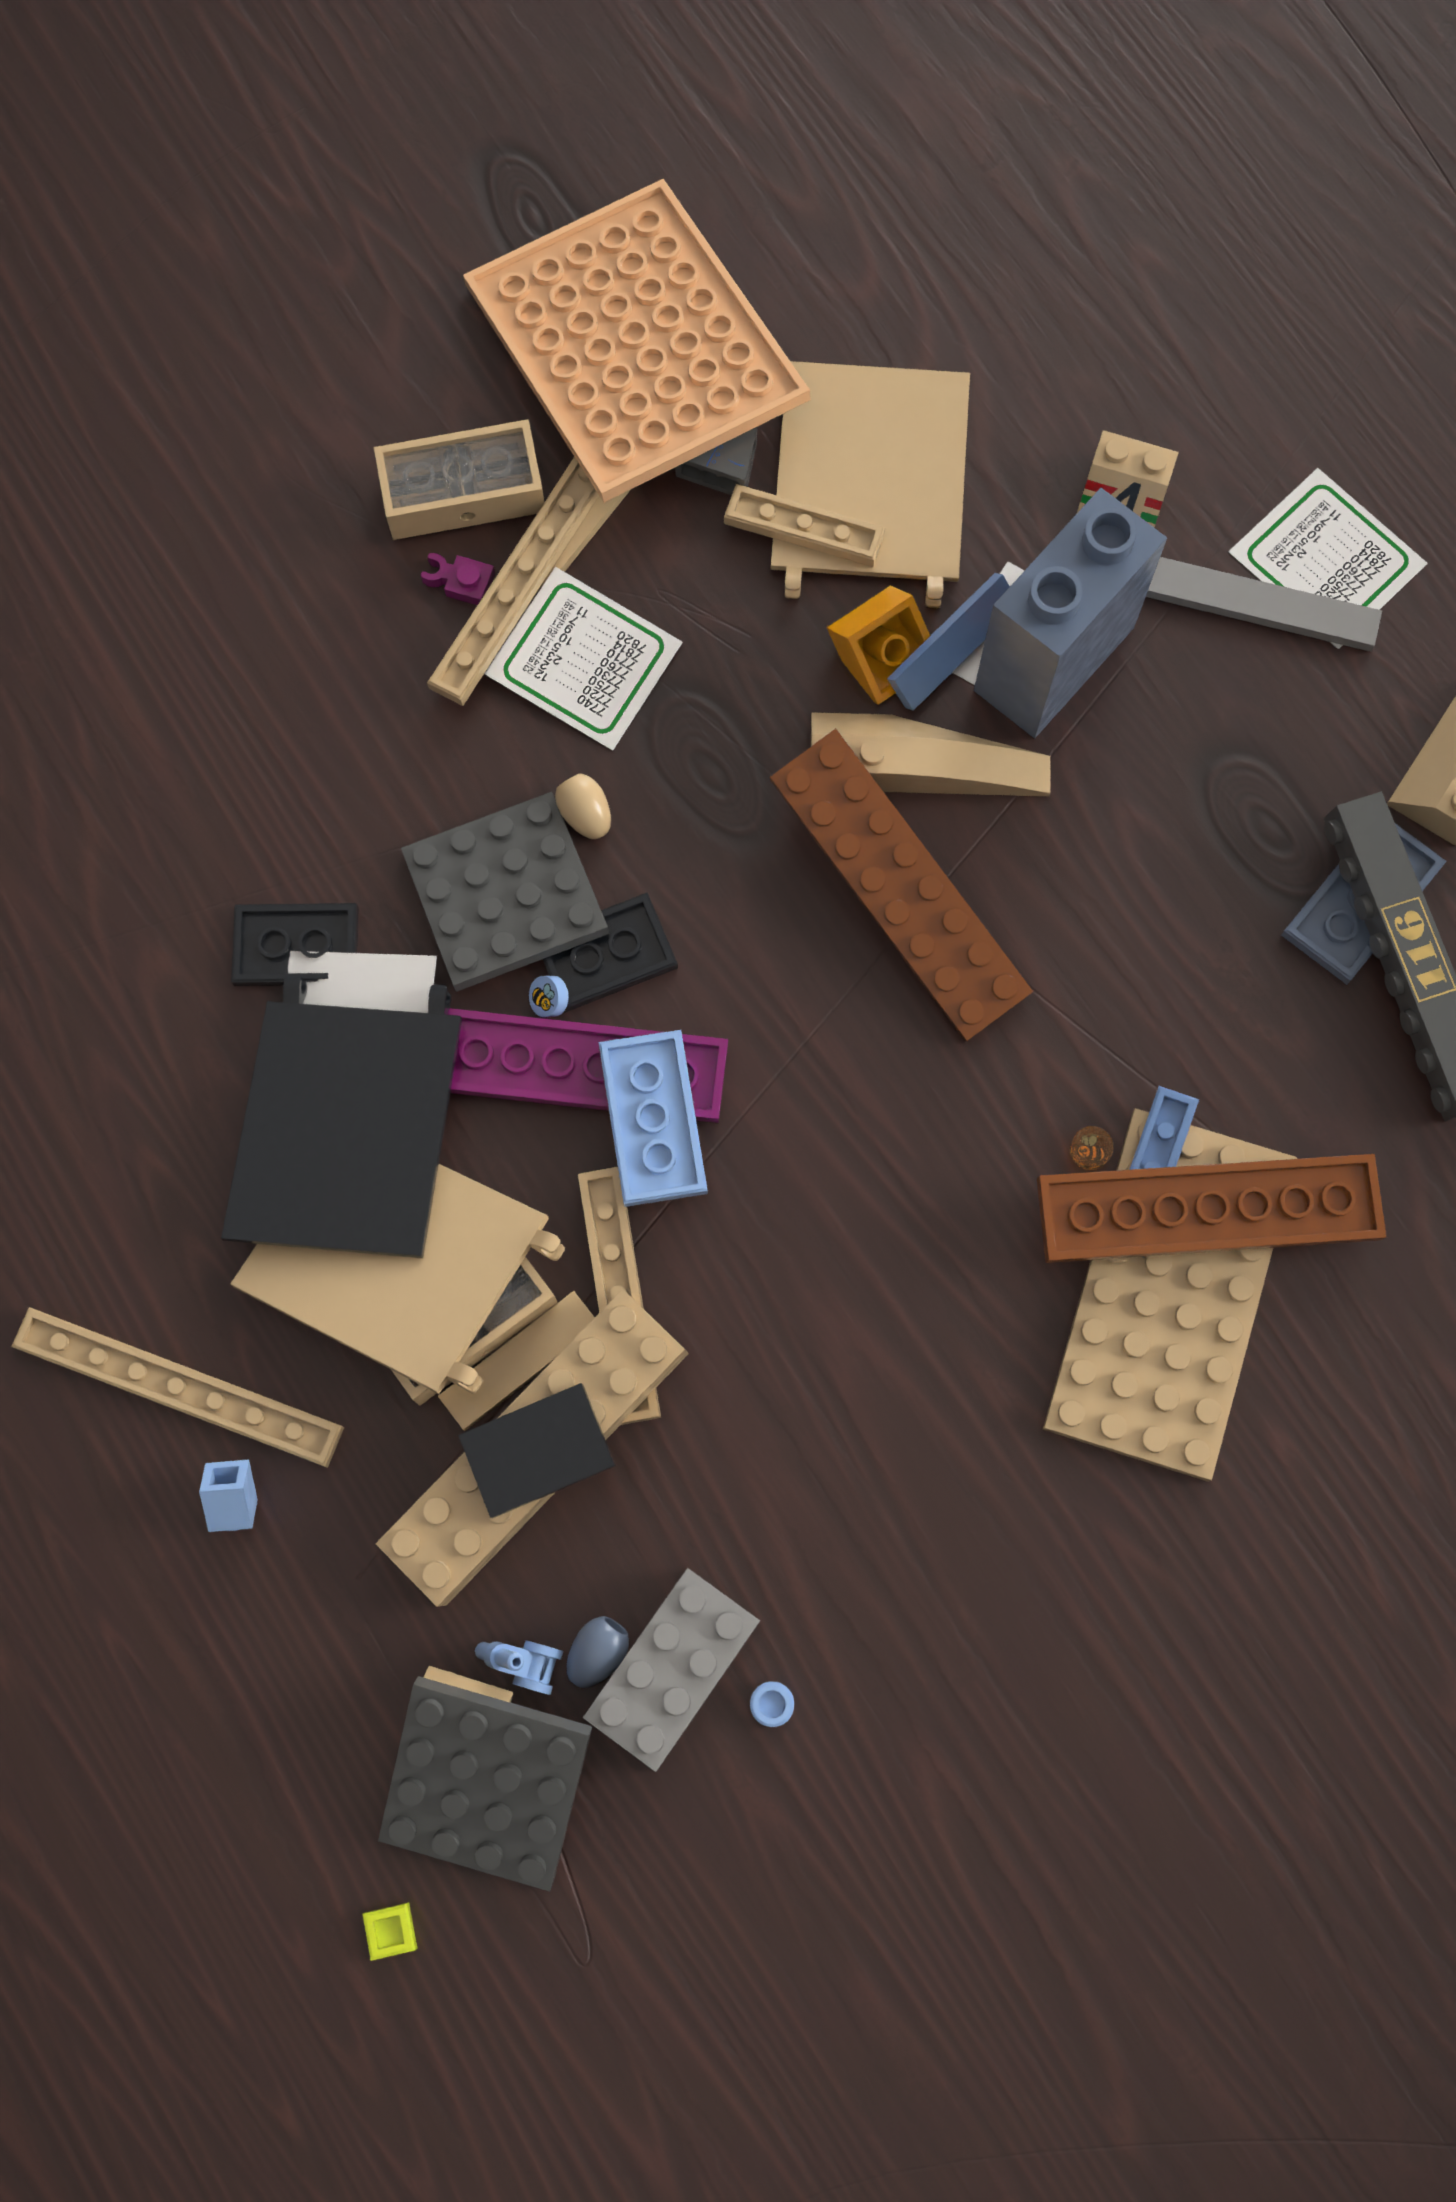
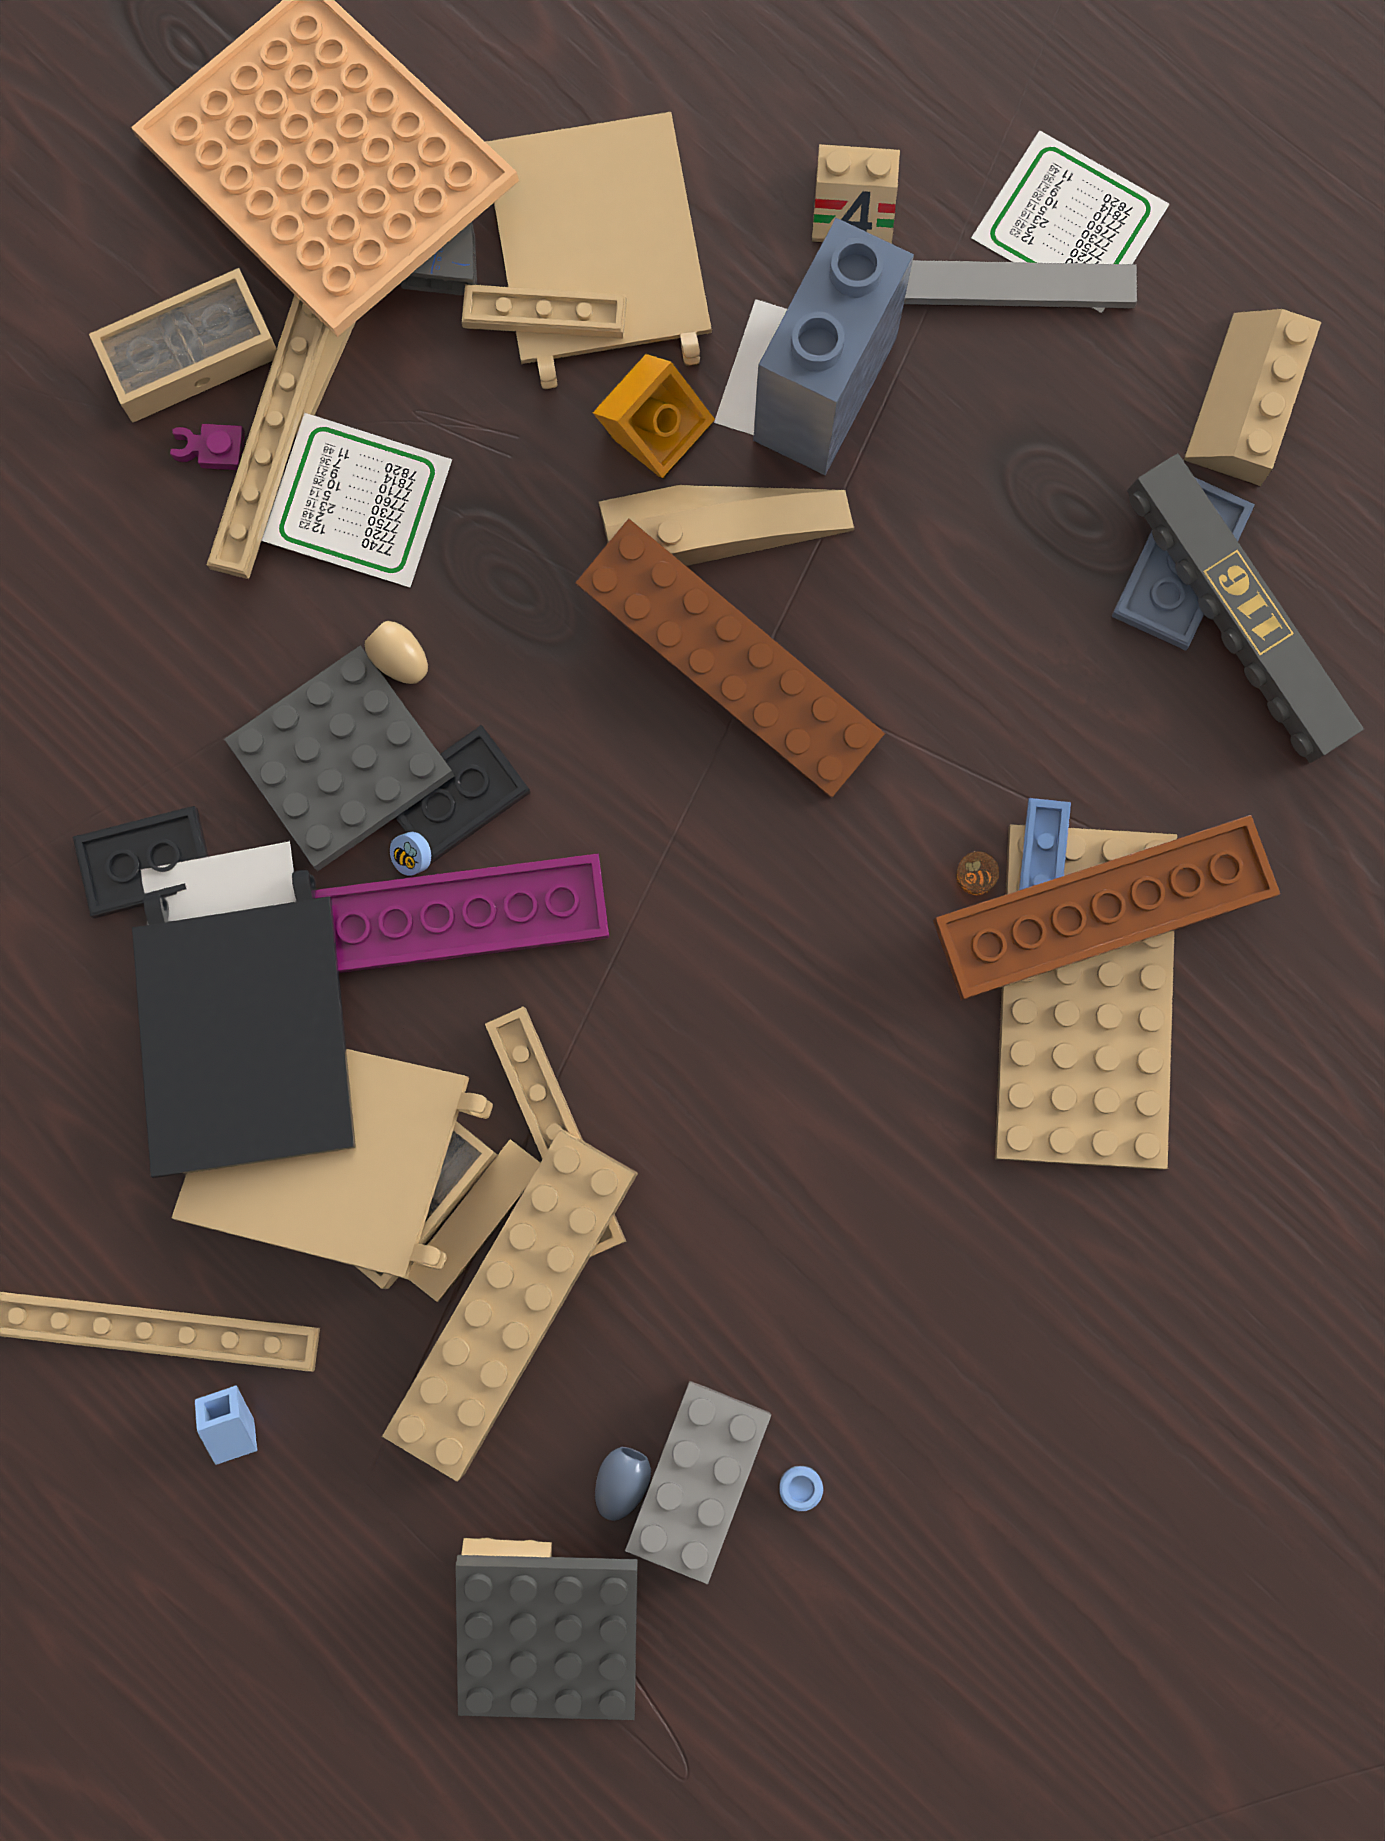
camera: 15 degrees left, 5 degrees up
neon yellow tile [363,1902,417,1961] -> none
black tile [458,1383,616,1519] -> none
light blue piece [475,1640,563,1695] -> none
light blue tile [598,1030,708,1207] -> none
medium blue tile [887,573,1010,710] -> none

